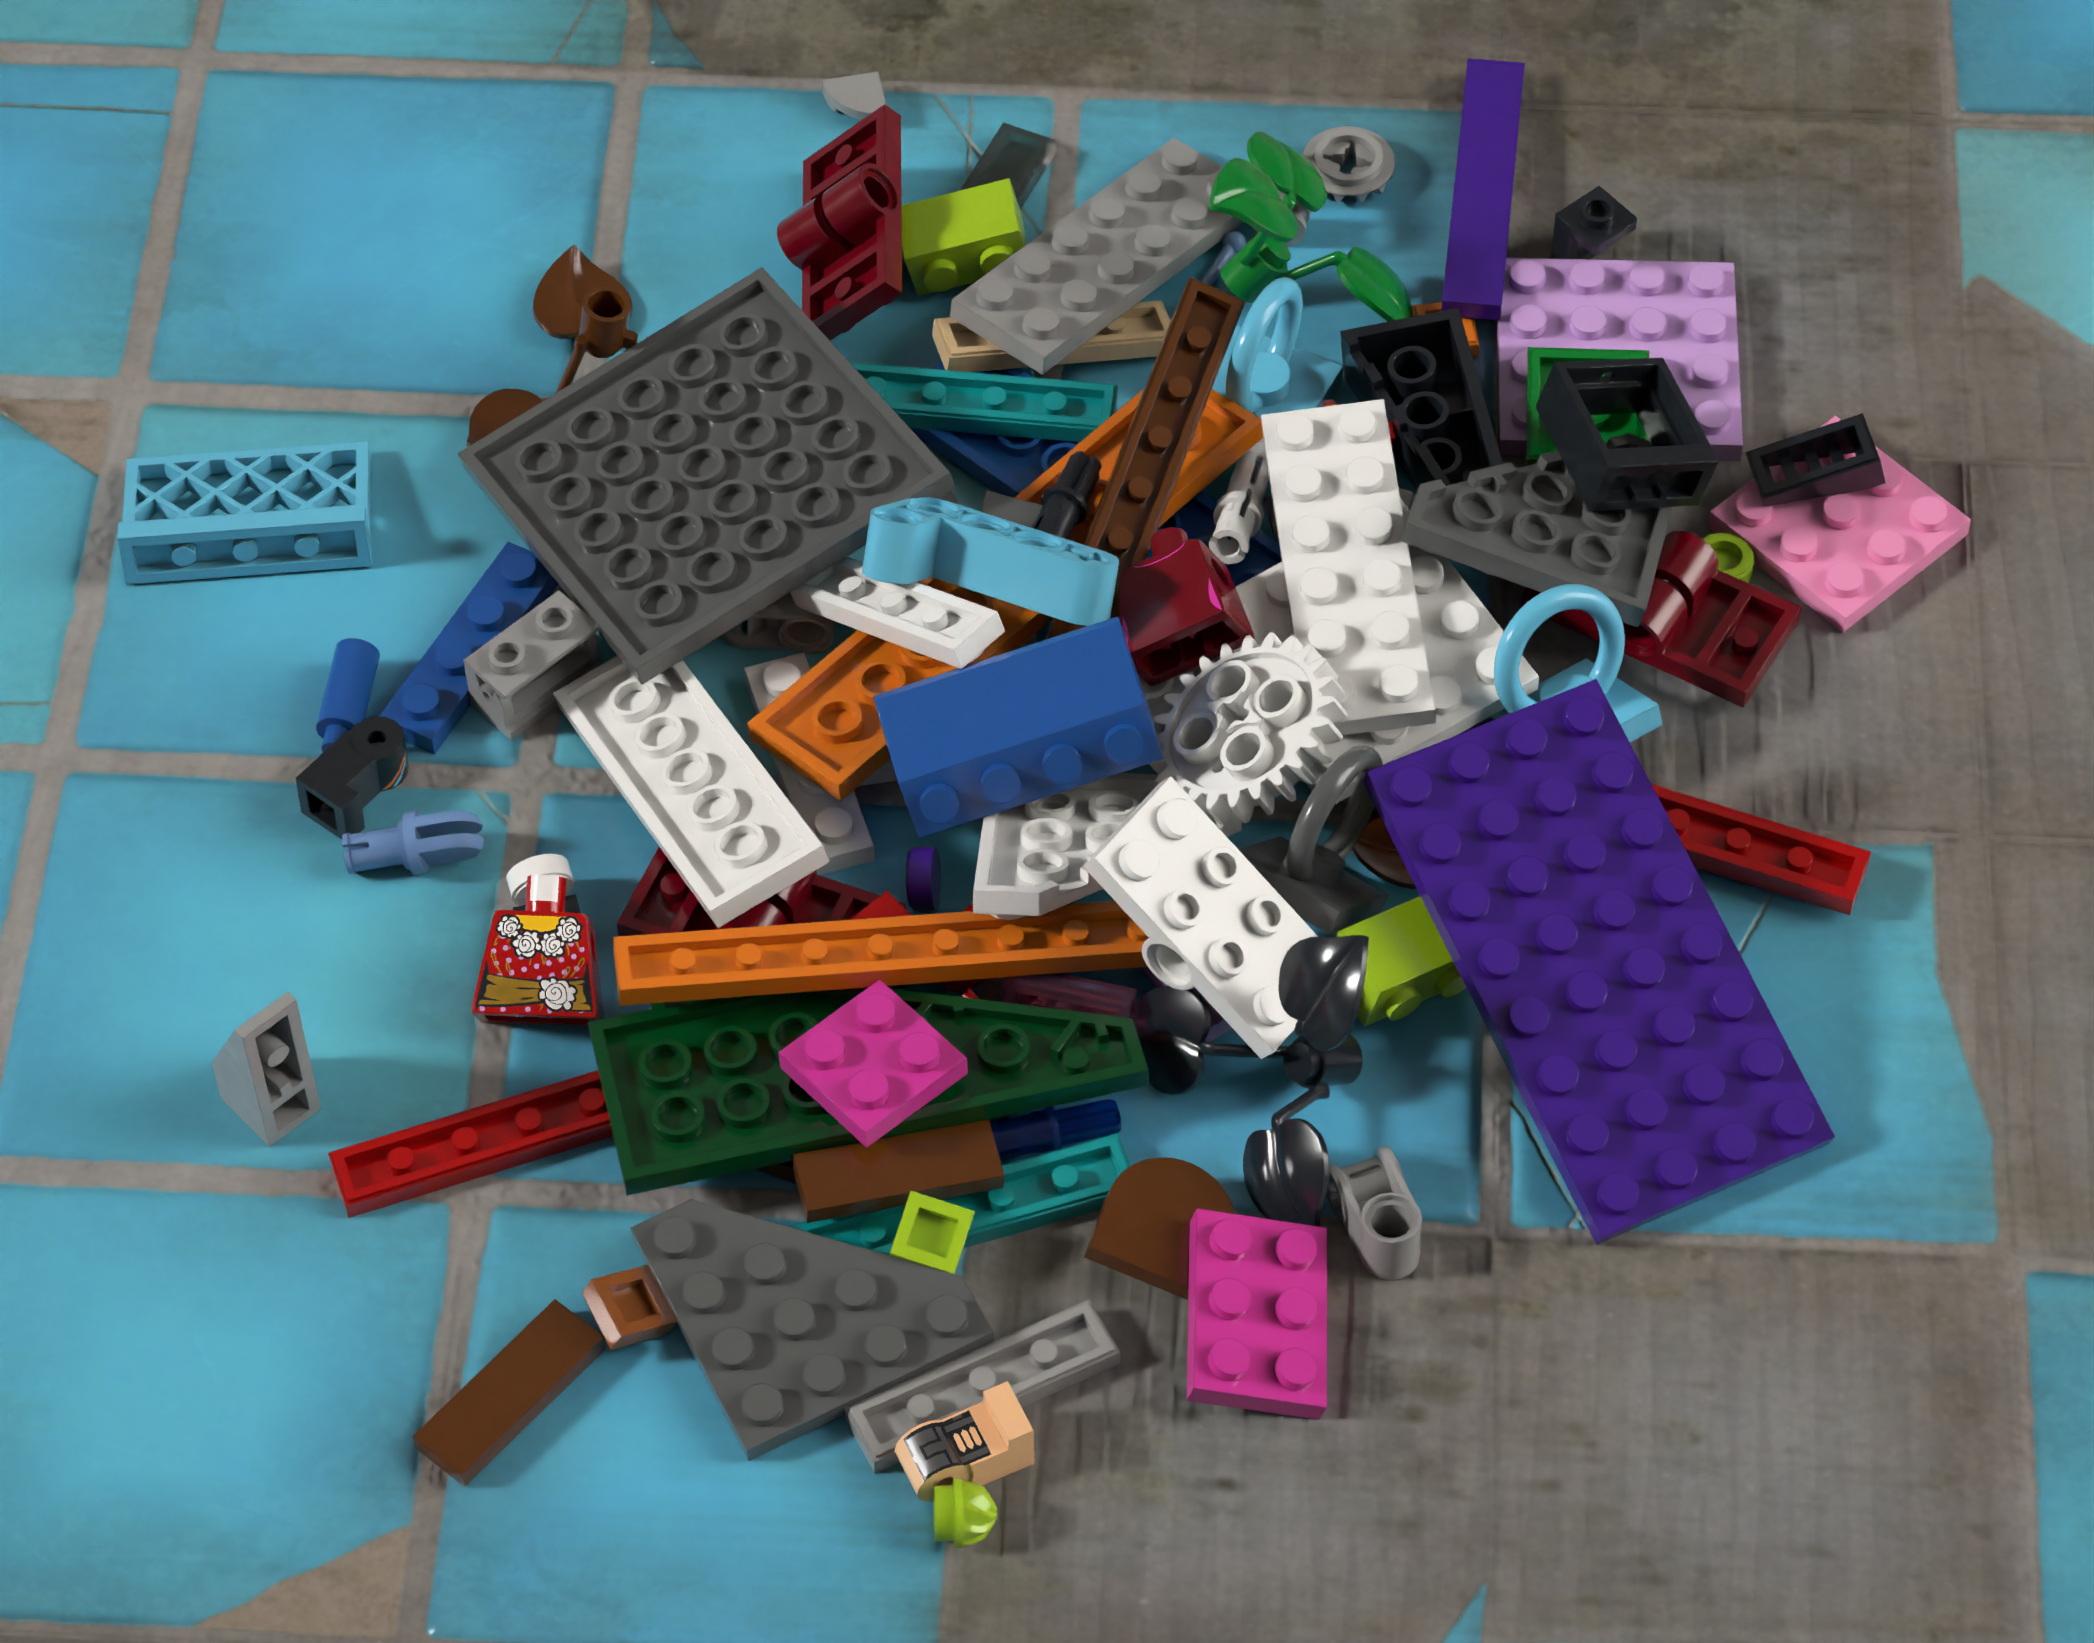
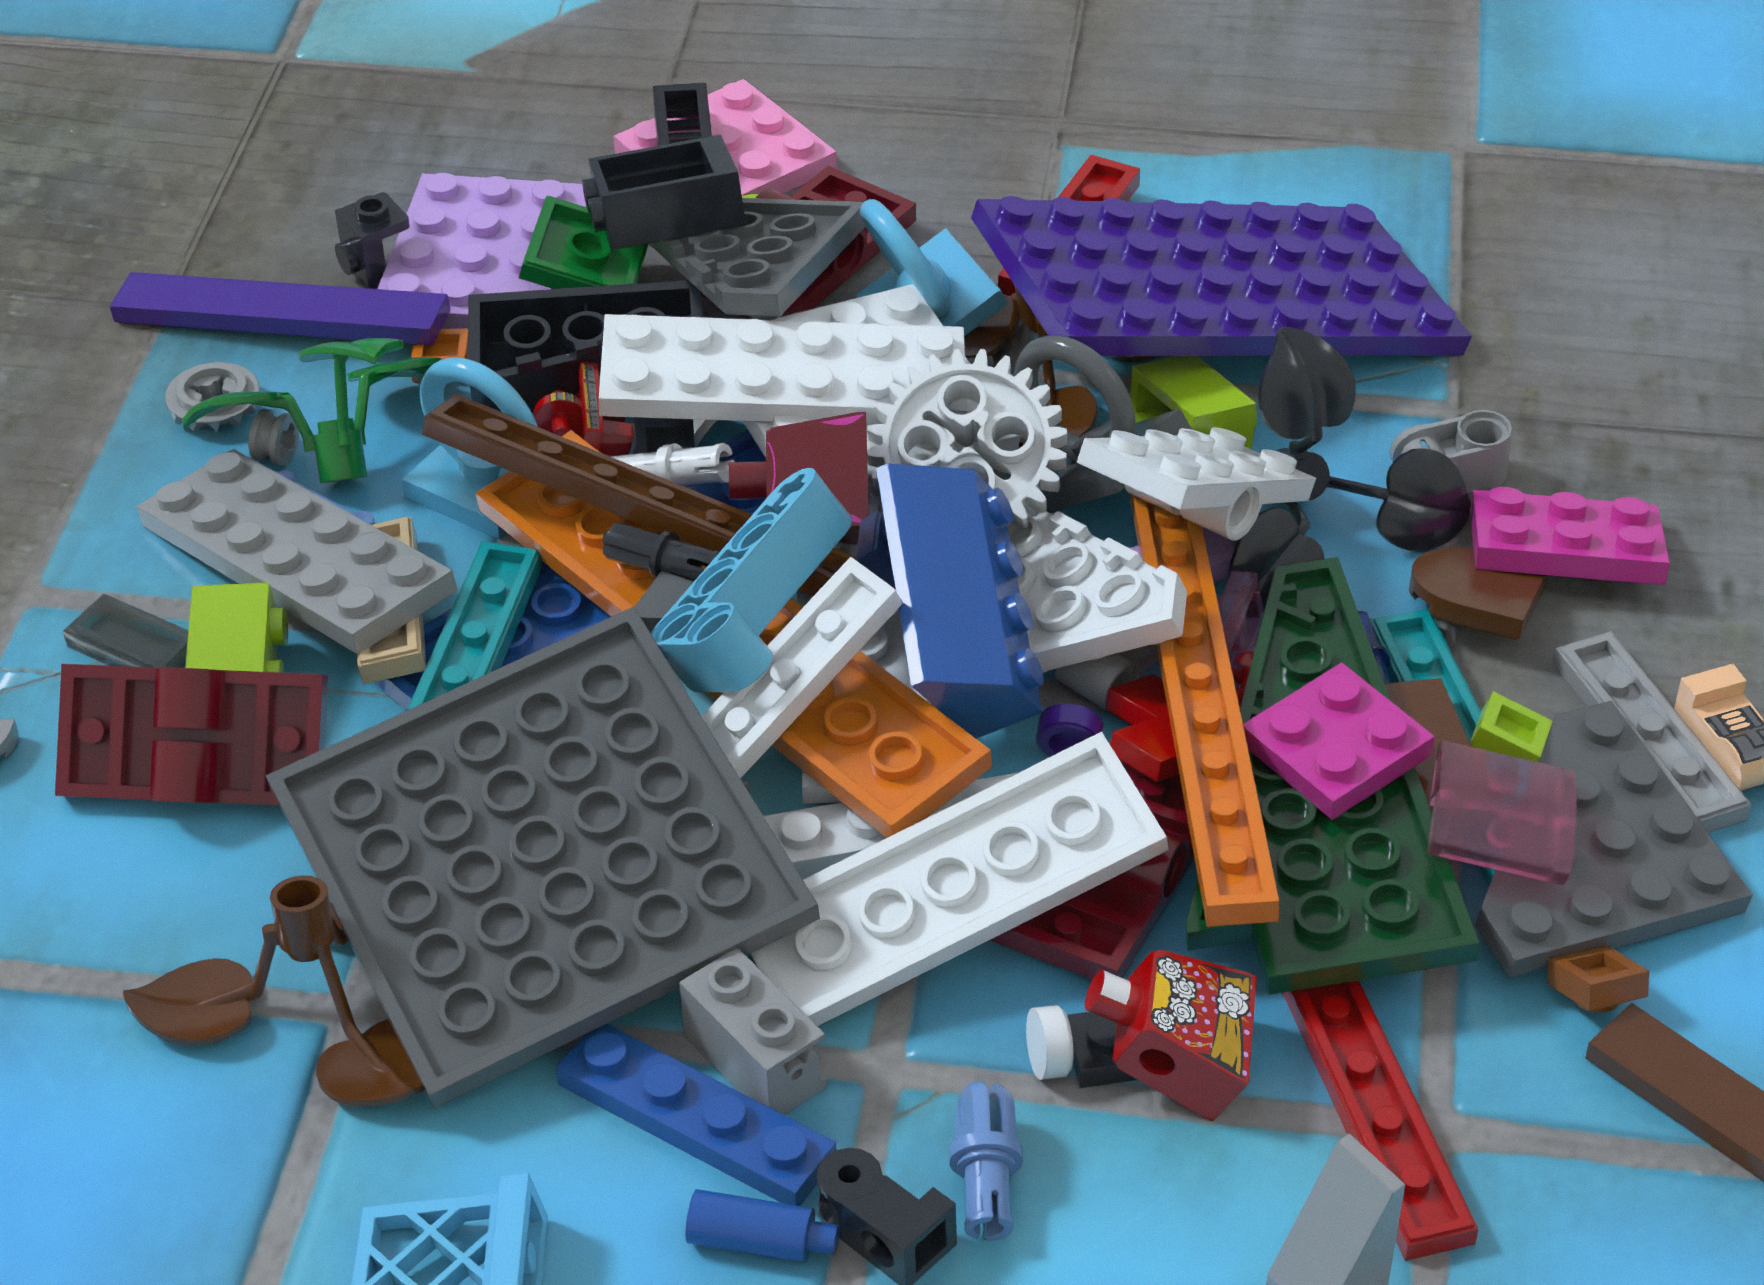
camera: 85 degrees left, 10 degrees down
none -> clear pink slope [1427,740,1576,885]

